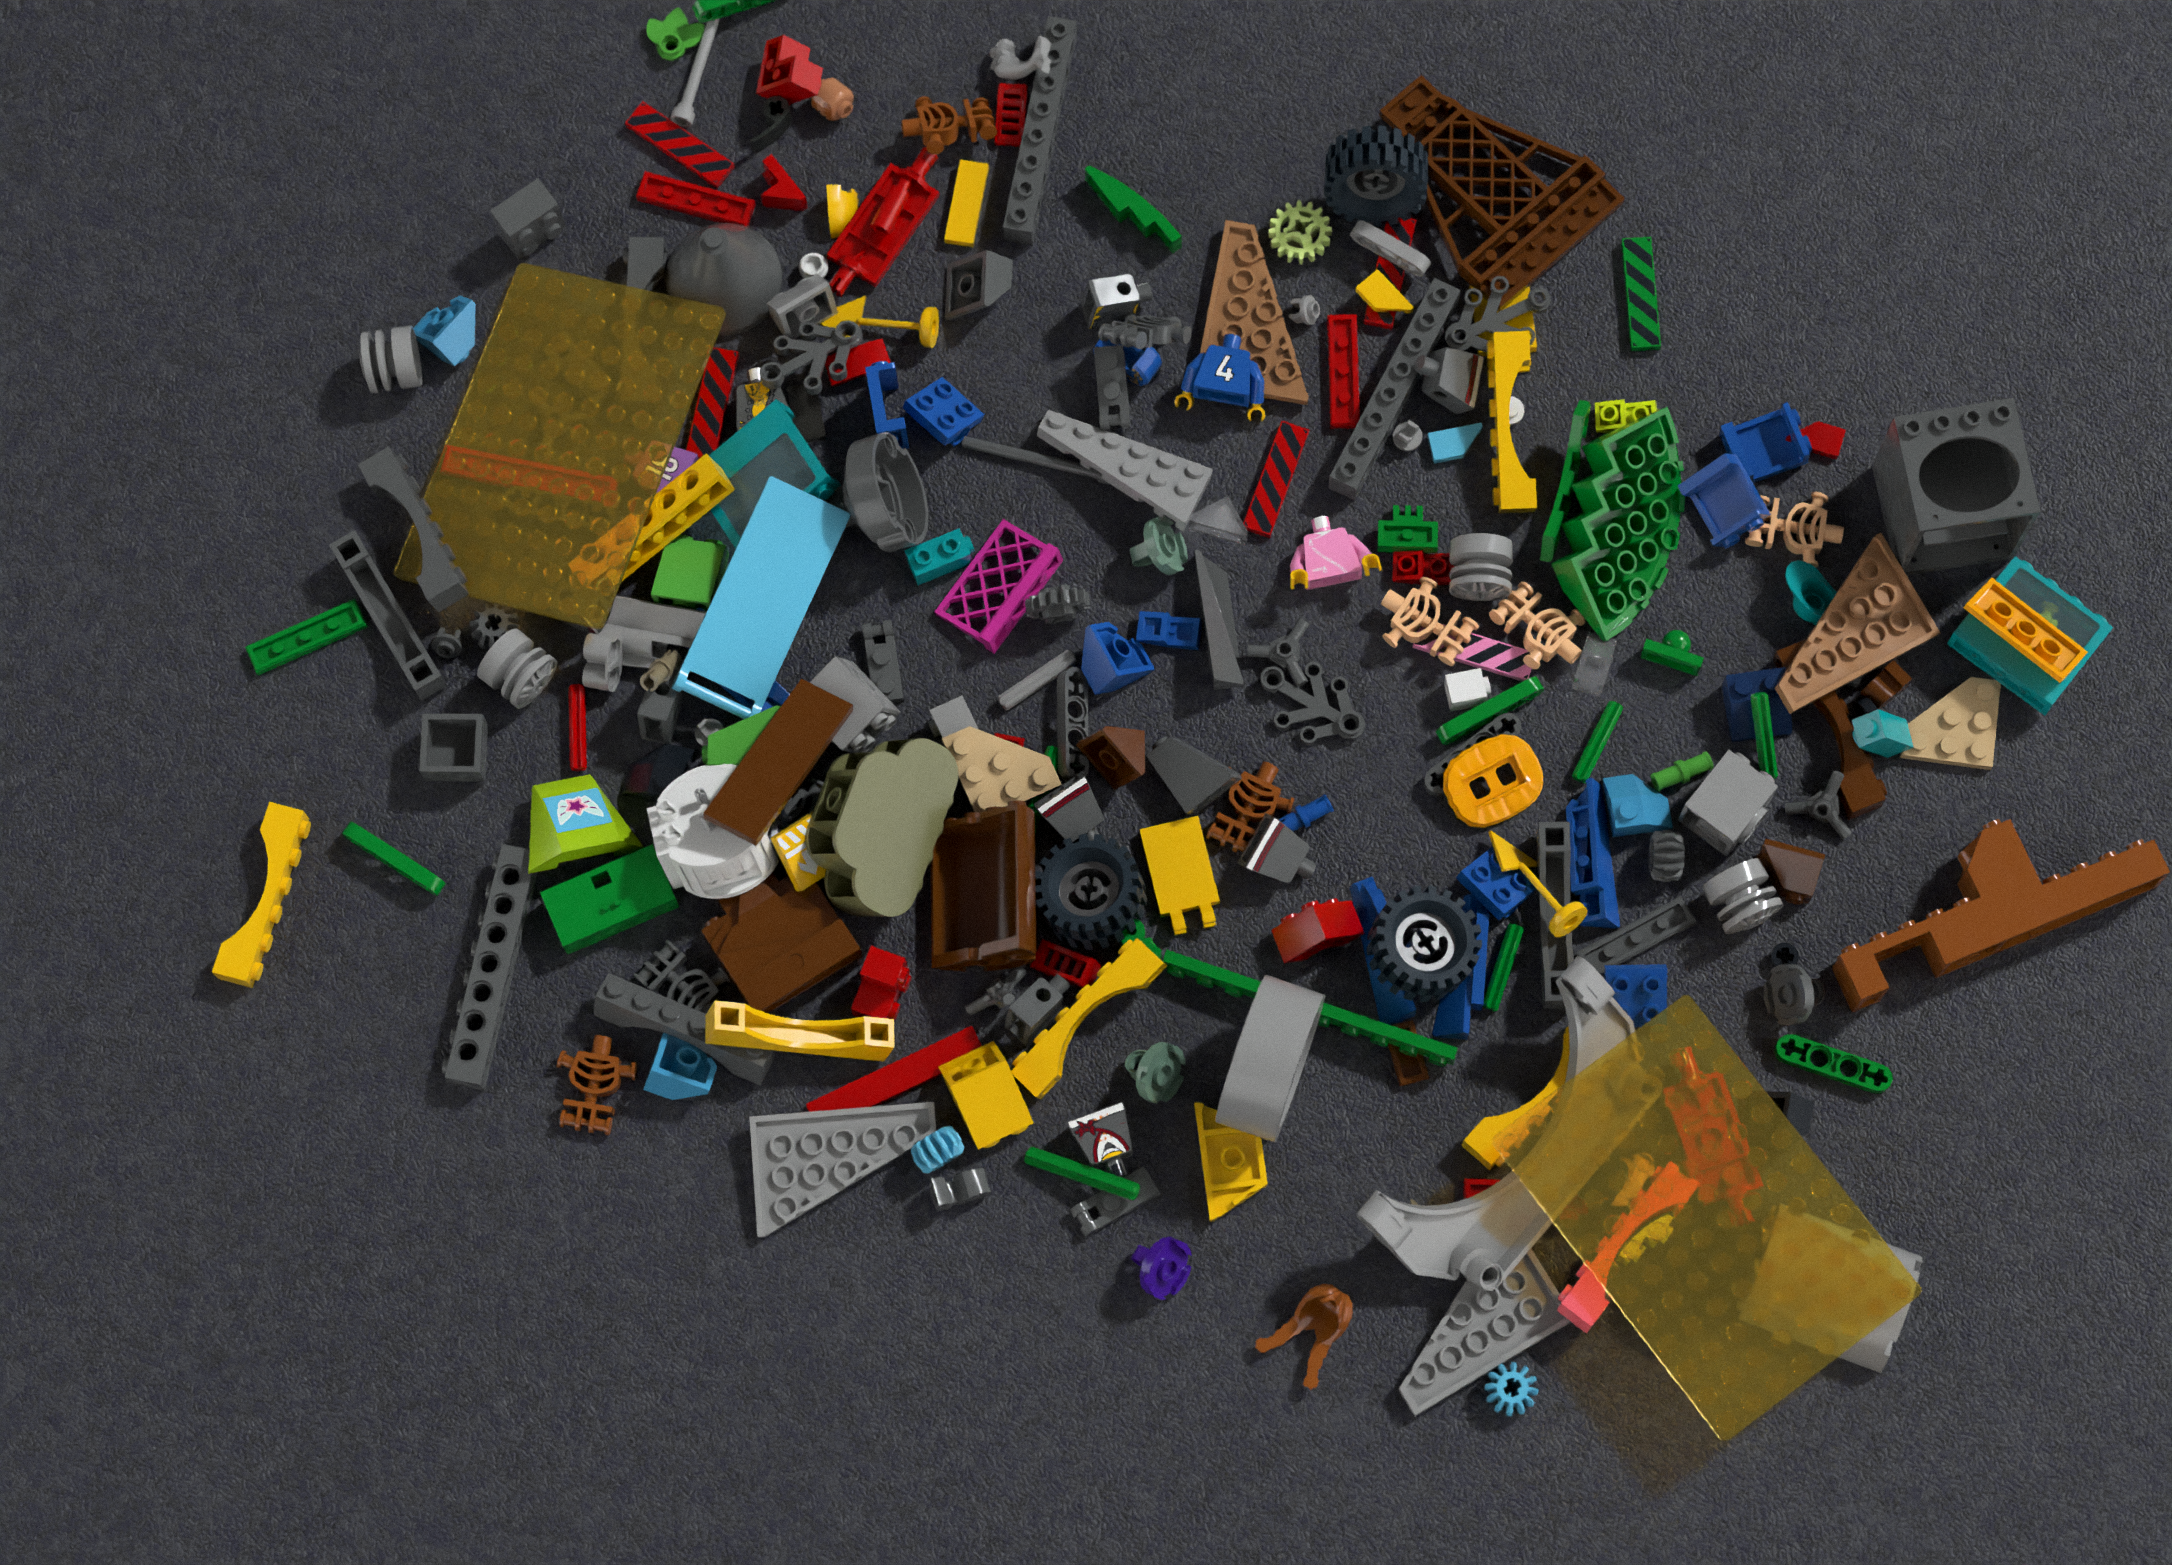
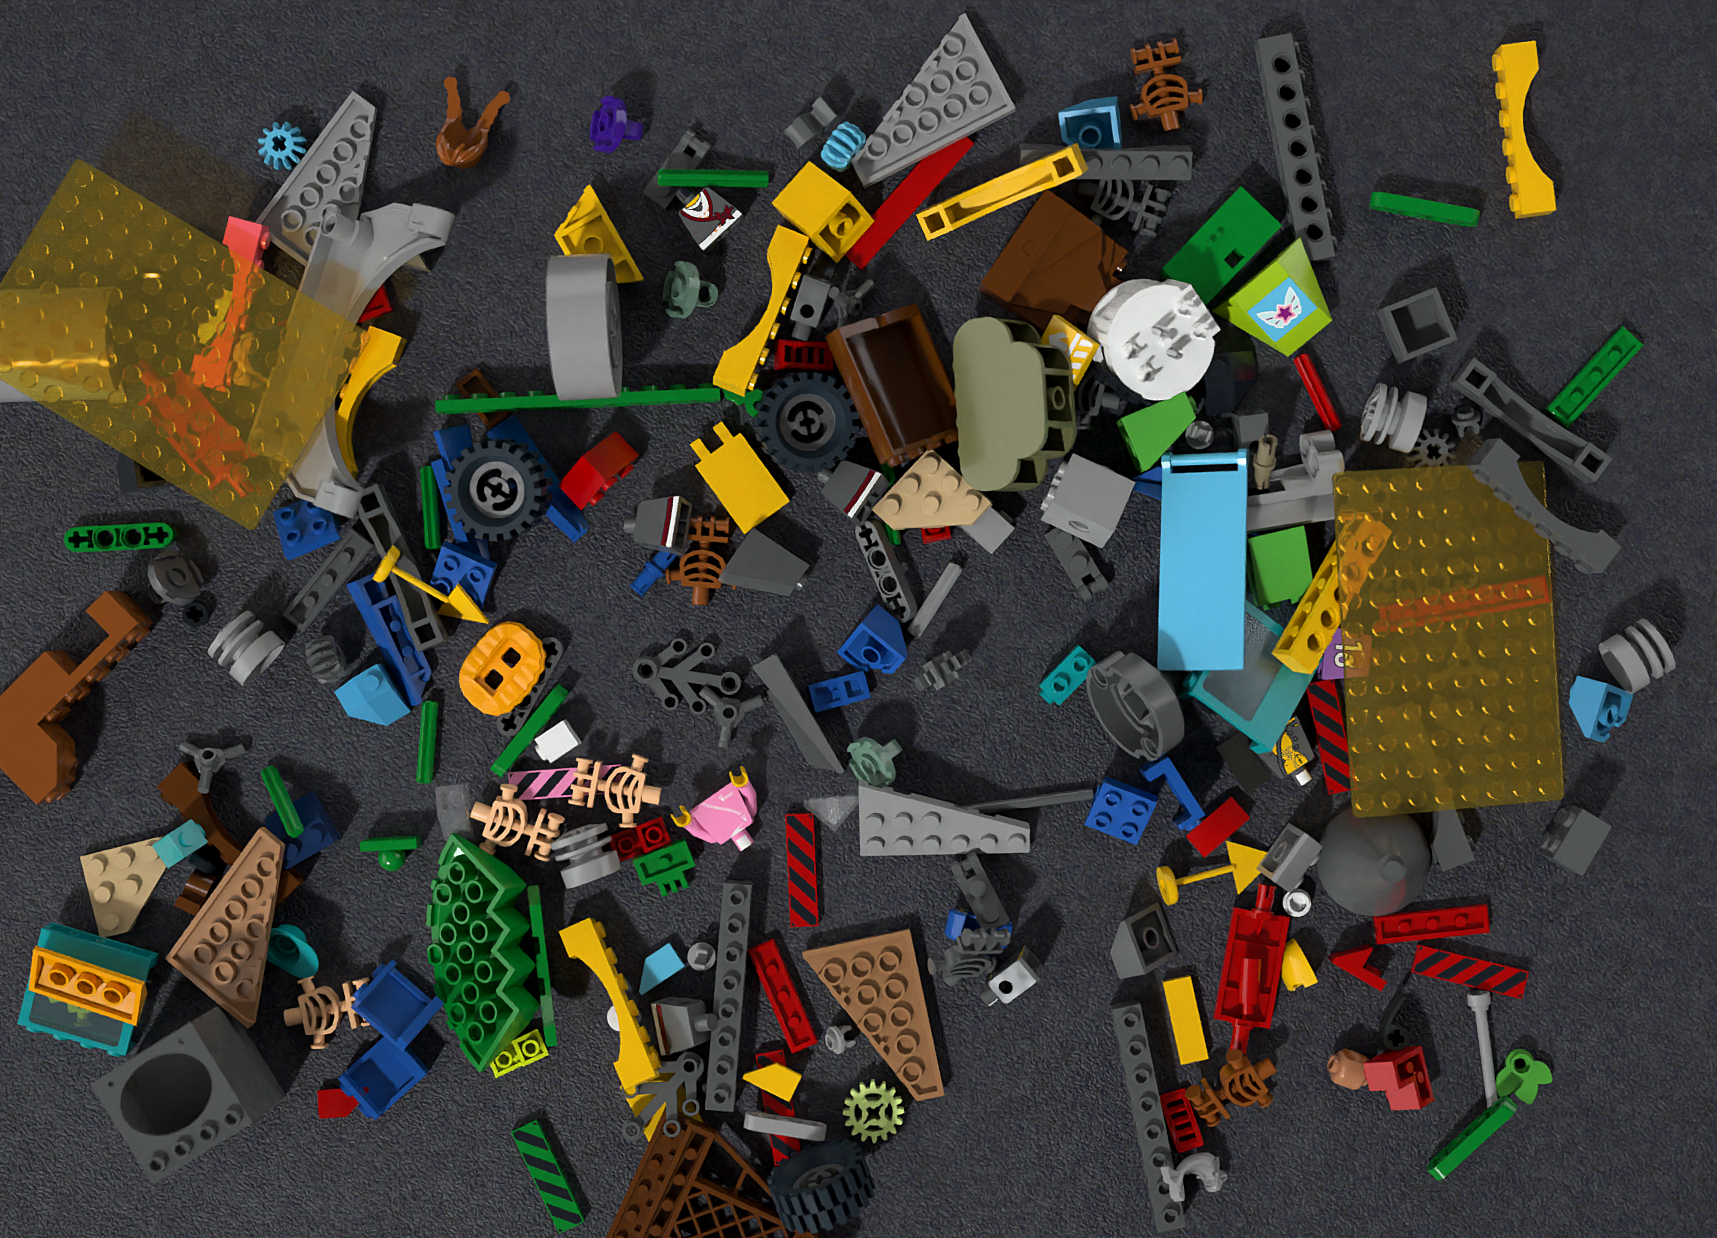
camera: 155 degrees right, 15 degrees up
reddish brown tile [703,678,853,846] -> none
dark grey plant [759,320,863,395] -> none
red brick [851,946,912,1021] -> none
dark pink fence [934,519,1063,654] -> none
reddish brown slope [1076,726,1145,790] -> none
green slope [1085,165,1182,254] -> none
blue torso [1175,334,1265,422] -> none
bright green pin [1650,752,1714,792] -> none
light grey brick [1678,750,1778,857] -> none
reddish brown slope [1757,838,1825,905] -> none

